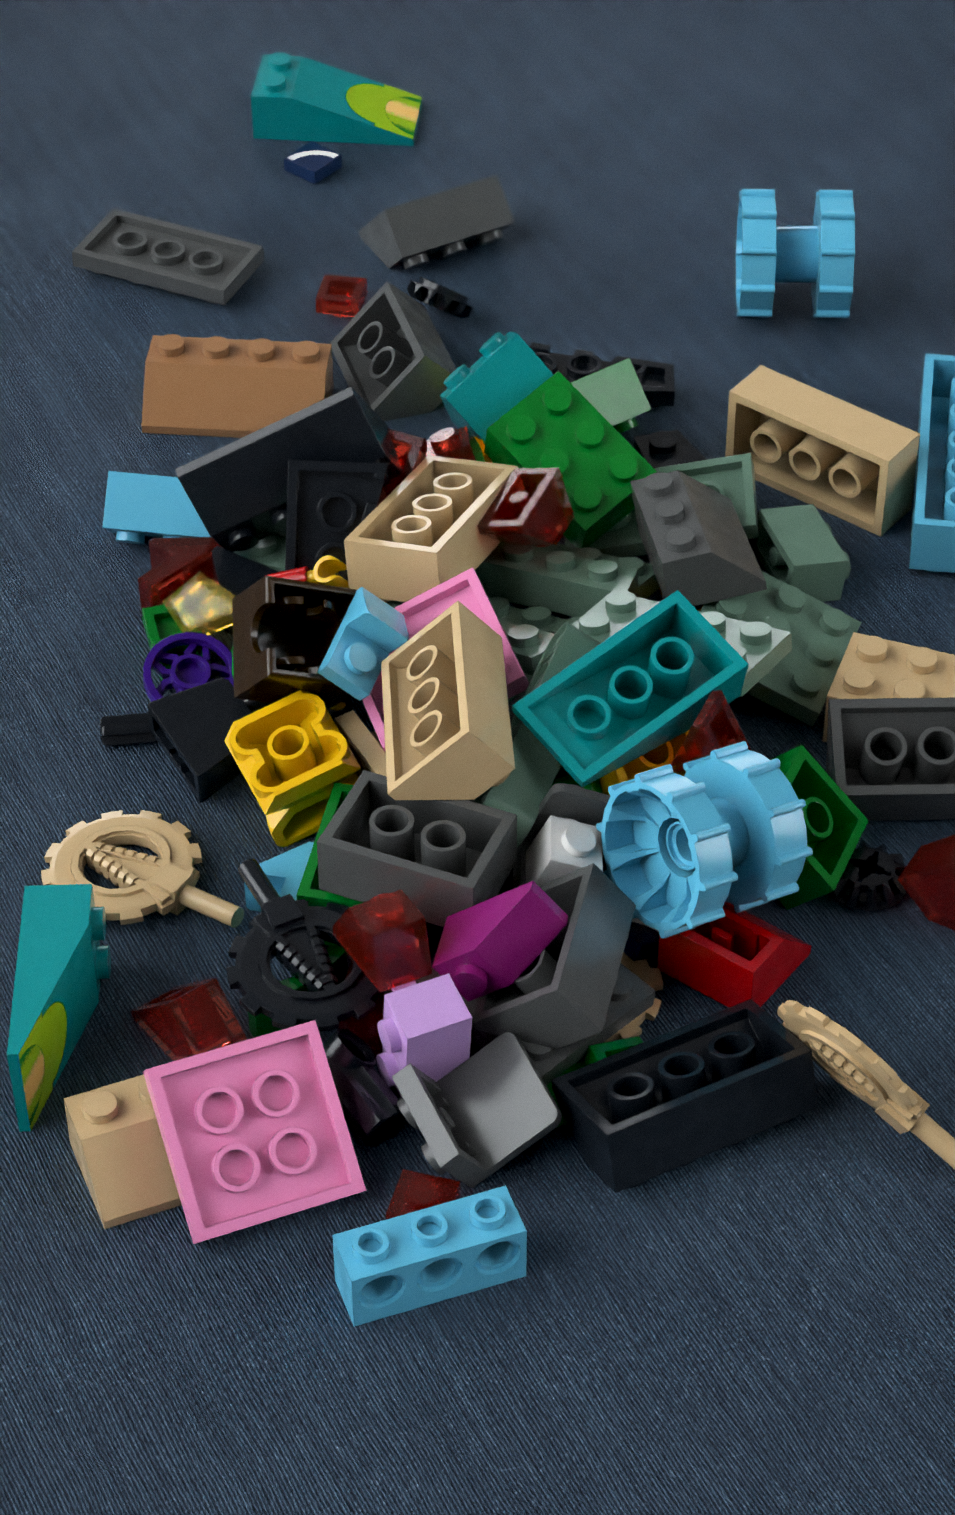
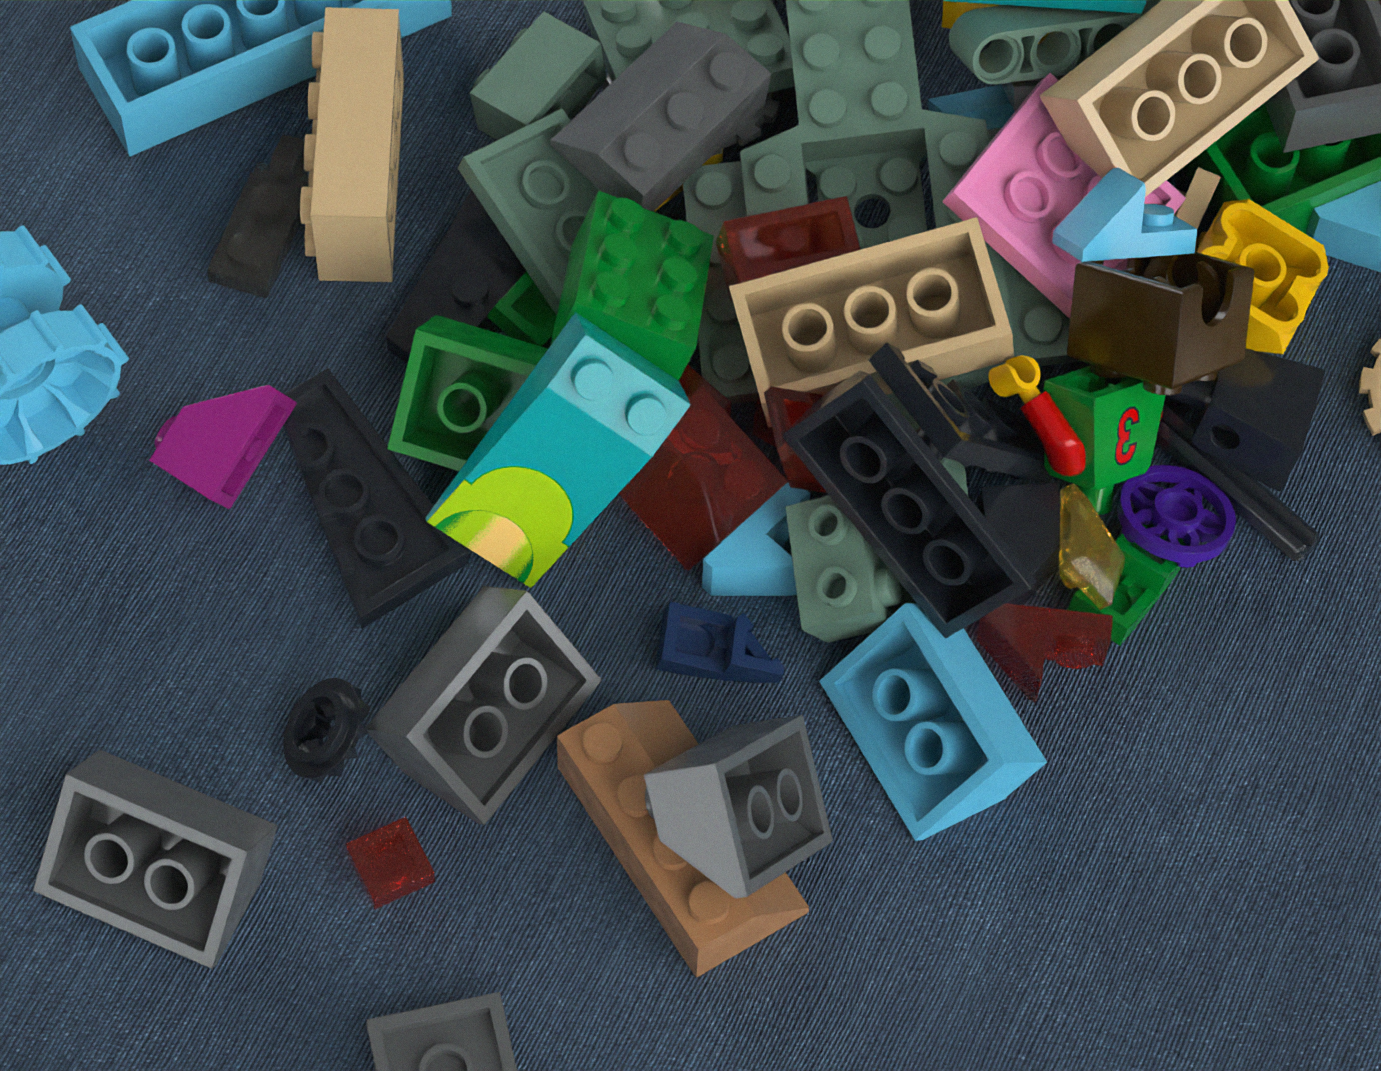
camera: 130 degrees left, 20 degrees up
none -> magenta slope [149,385,297,509]
none -> dark grey slope [644,714,833,898]

